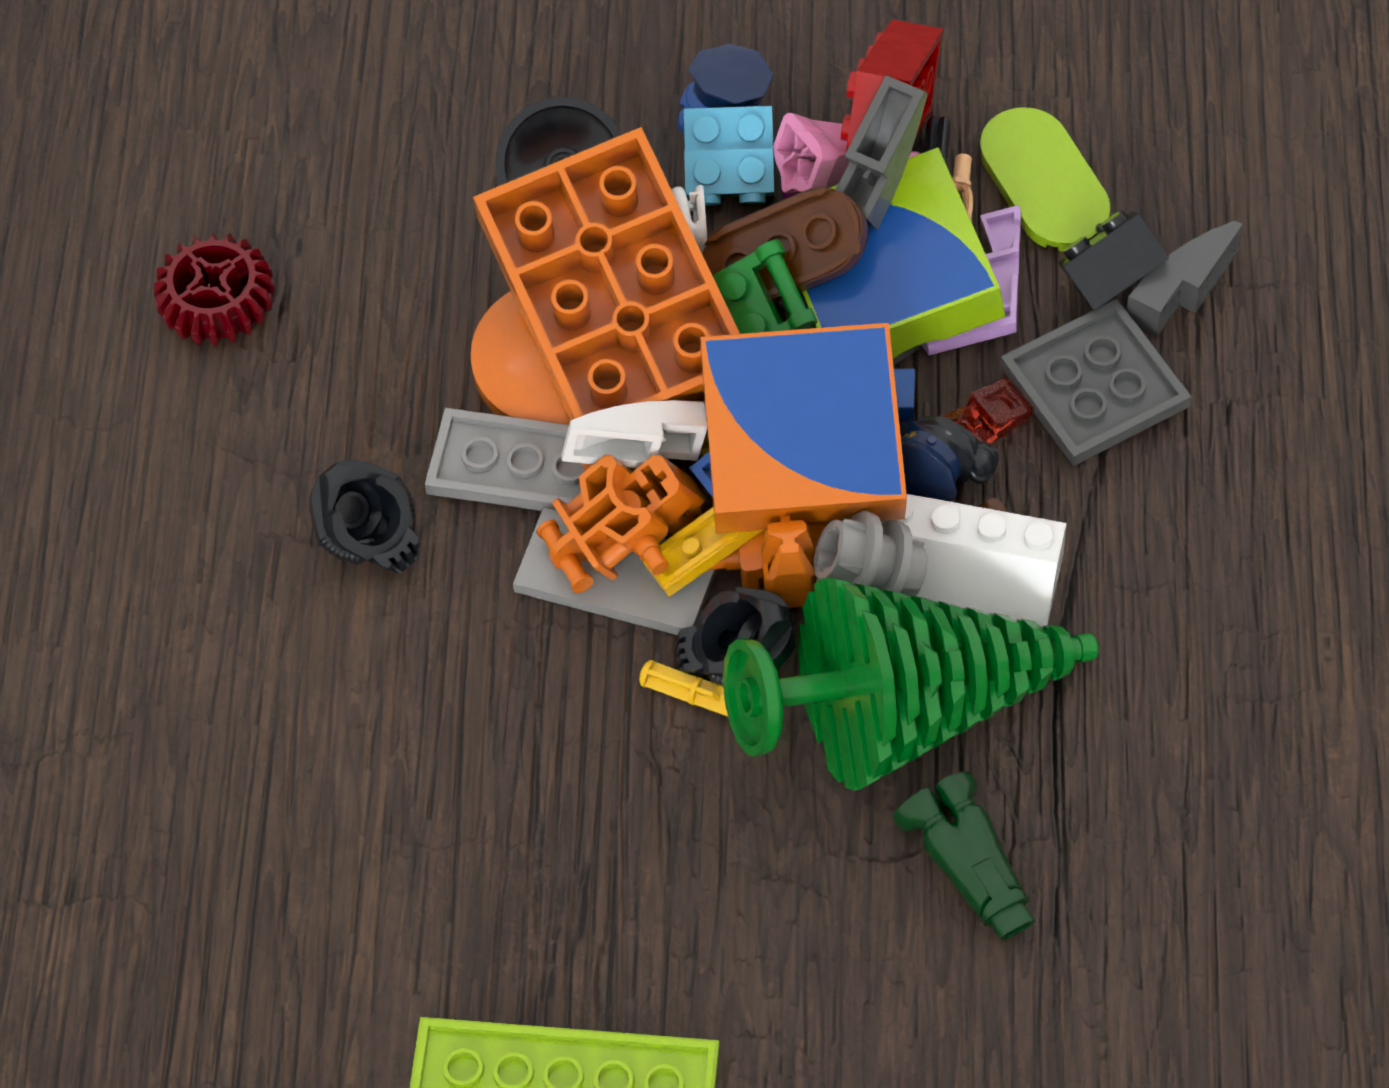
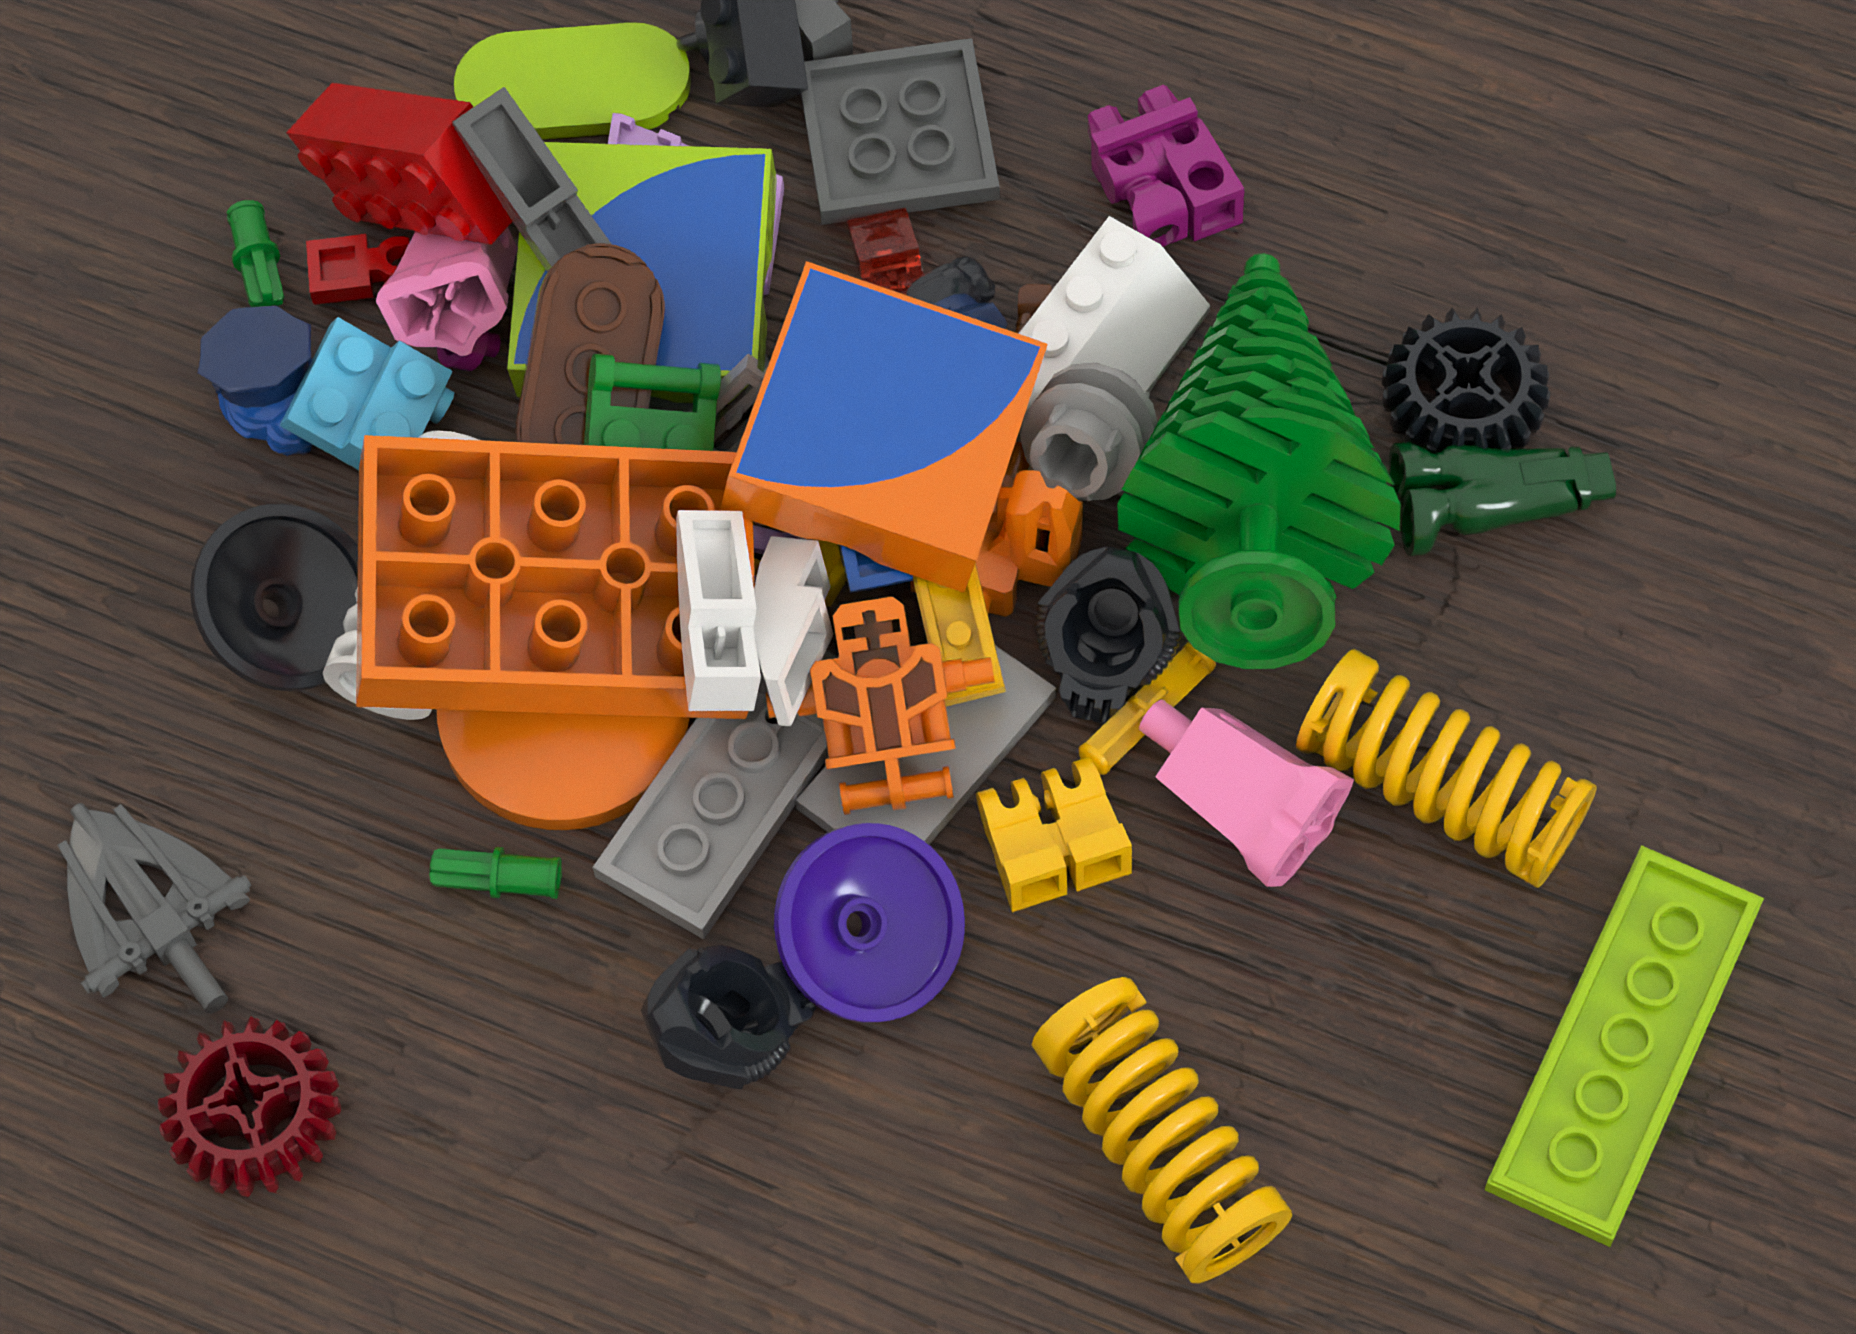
camera: 70 degrees left, 5 degrees up
none -> dark grey bar [58,803,252,1014]
none -> green axle [227,200,285,307]
none -> red plate [306,234,410,305]
none -> green axle [429,847,562,898]
none -> white slope [676,510,761,711]
none -> dark purple dish [774,823,965,1022]
none -> yellow legs [976,757,1132,912]
none -> yellow piece [1031,977,1293,1284]
none -> magenta hips [1087,84,1244,247]
none -> bright pink piece [1139,699,1354,887]
none -> yellow piece [1296,649,1597,888]
none -> black gear [1381,307,1550,454]

